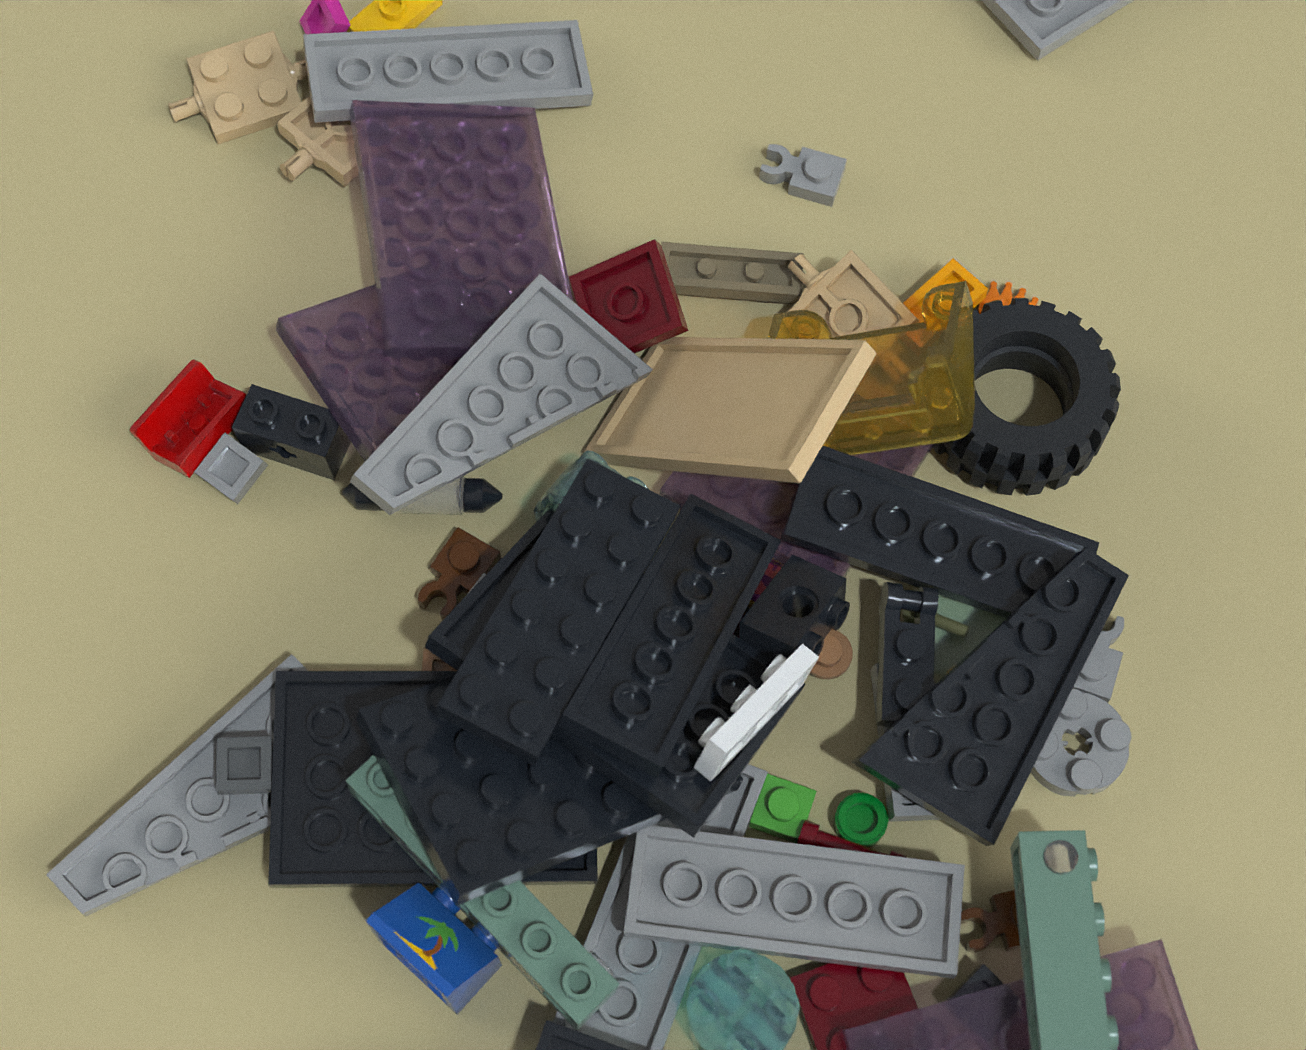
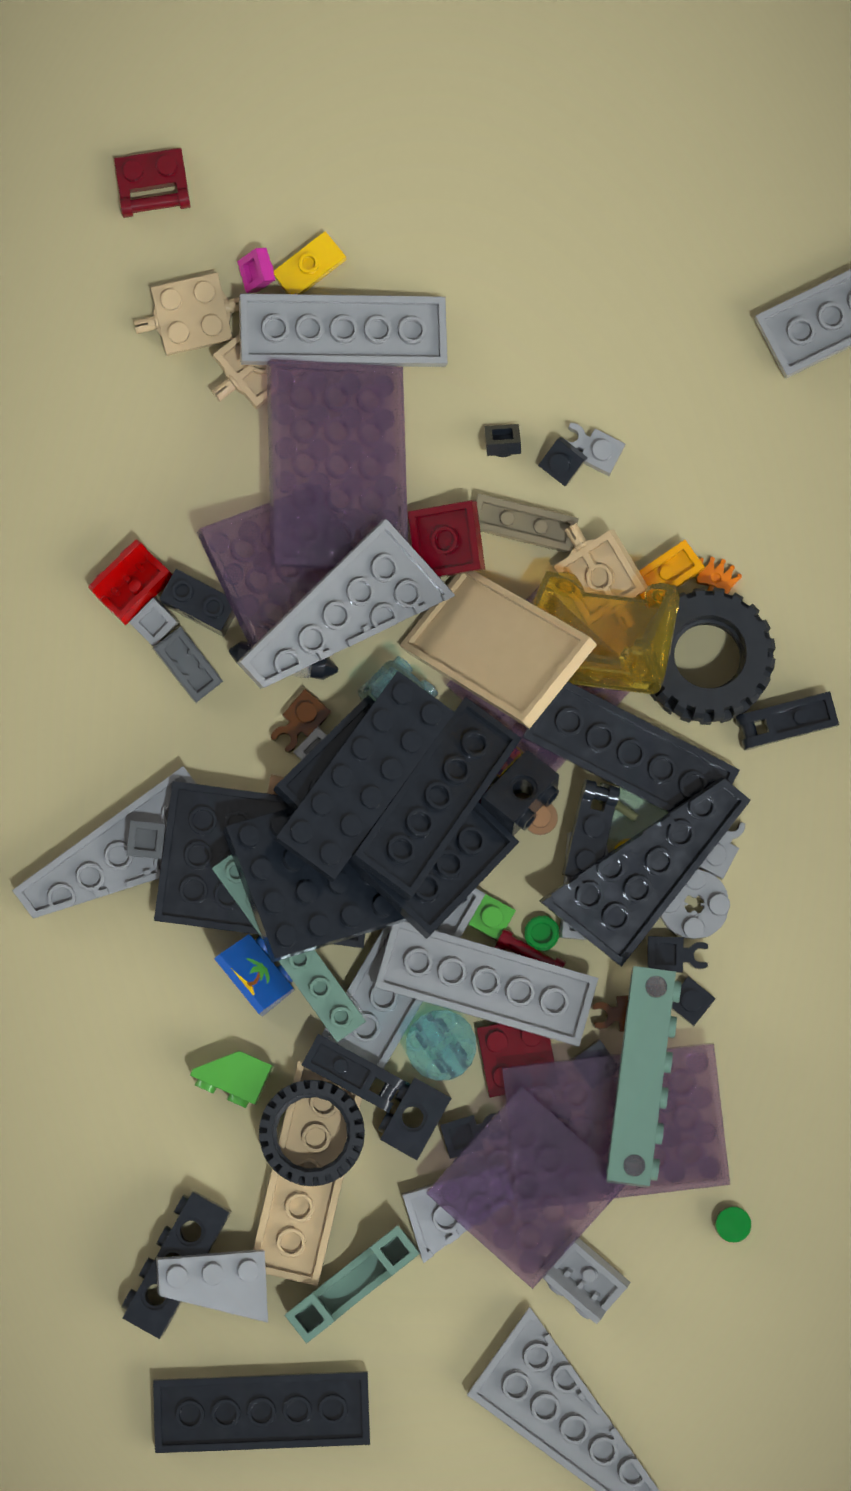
camera: 10 degrees right, 15 degrees up
white plate [694,644,819,782] -> none
none -> dark grey plate [152,627,223,703]
none -> black plate [484,424,521,457]
none -> black plate [538,437,588,486]
none -> black plate [647,936,708,973]
none -> black plate [672,976,716,1026]
none -> black plate [735,691,839,751]

